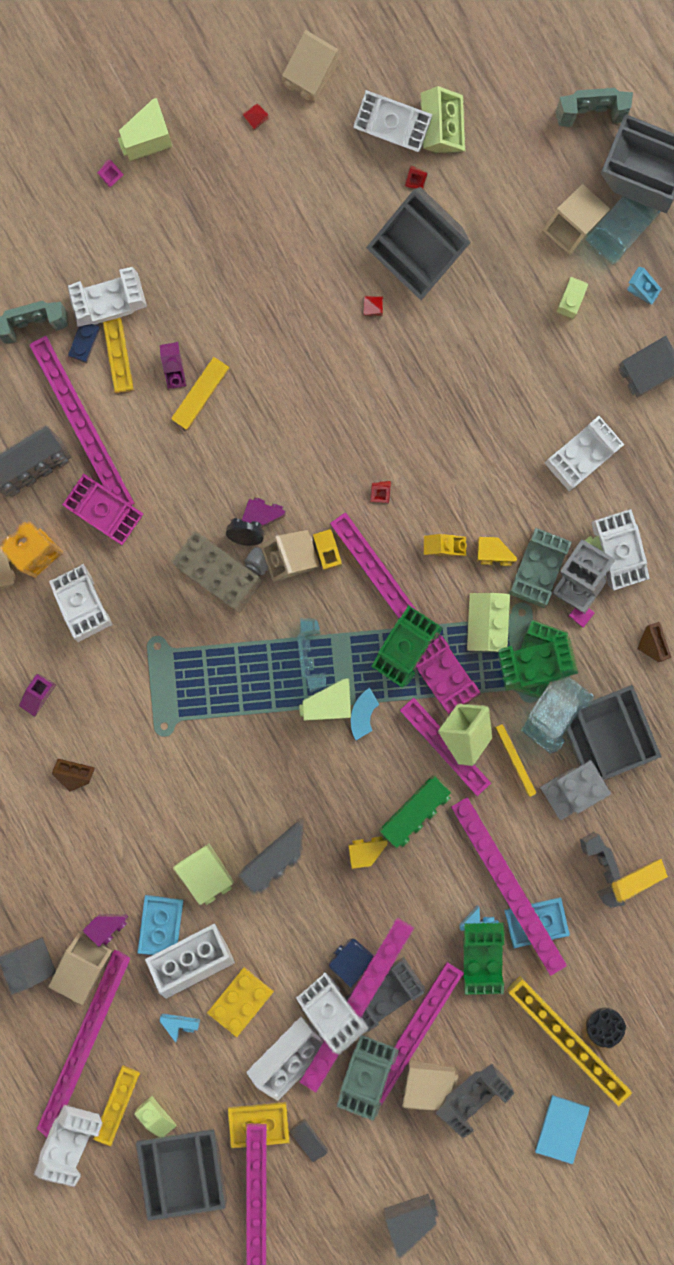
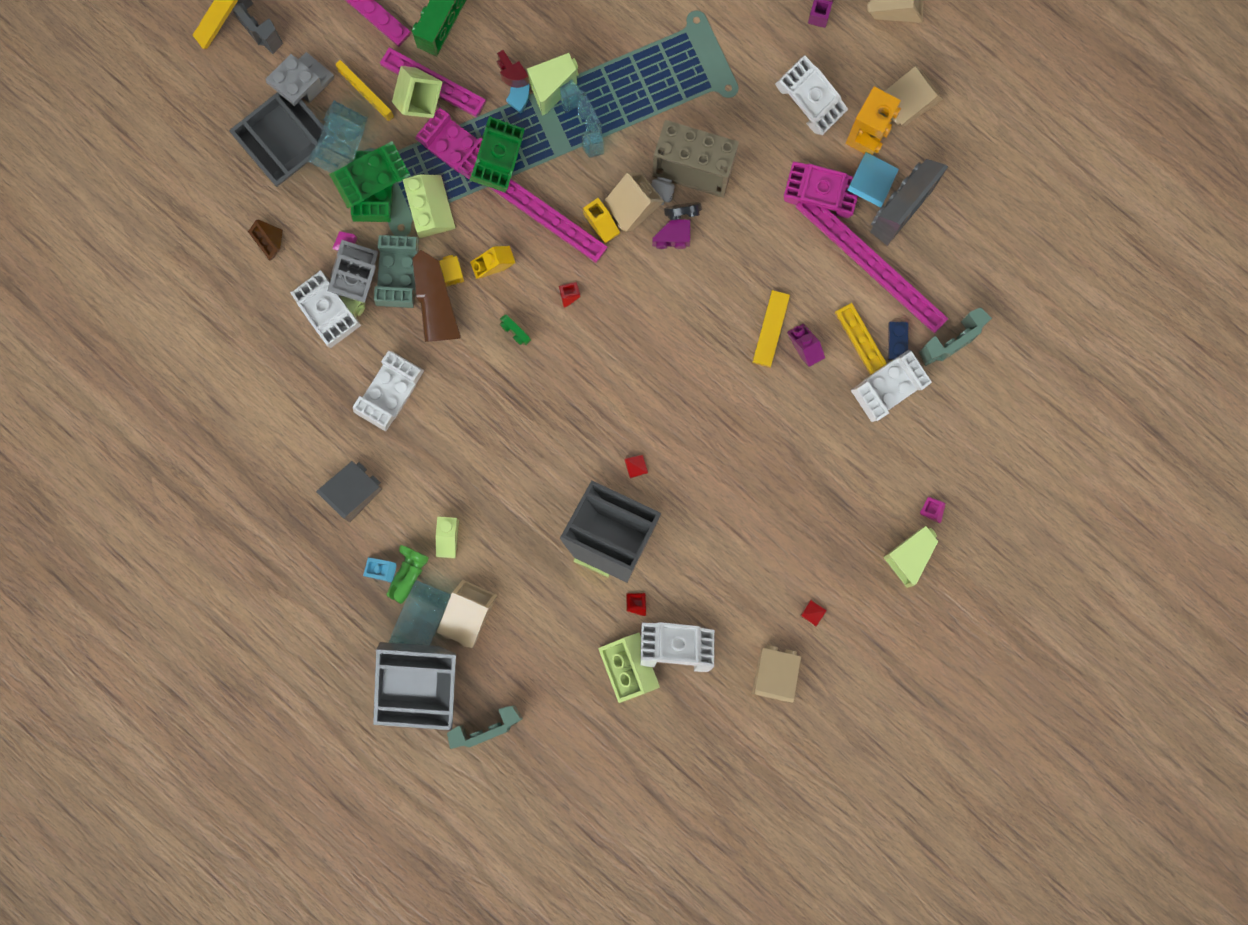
camera: 160 degrees right, 5 degrees down
none -> bright green piece [387,545,429,604]
none -> reddish brown panel [412,250,461,342]
none -> dark red brick [496,50,530,88]
none -> green plate [499,314,531,346]
none -> medium azure tile [847,152,899,208]

